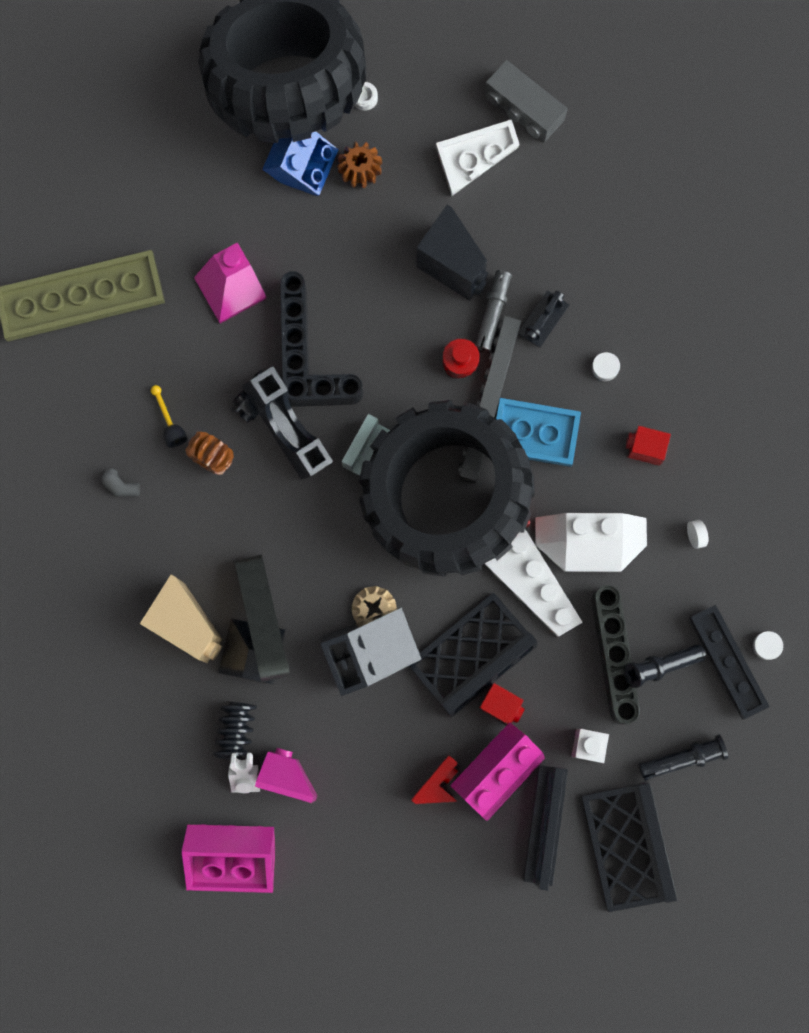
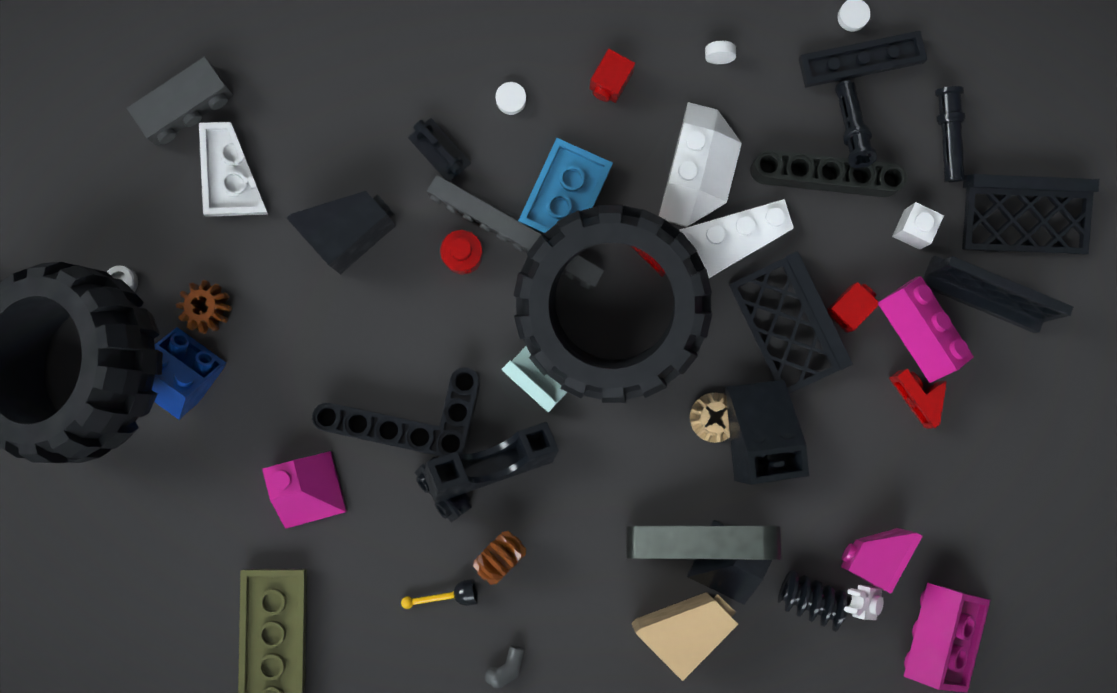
camera: 80 degrees left, 5 degrees up
dark grey pin [475,270,512,353] -> none

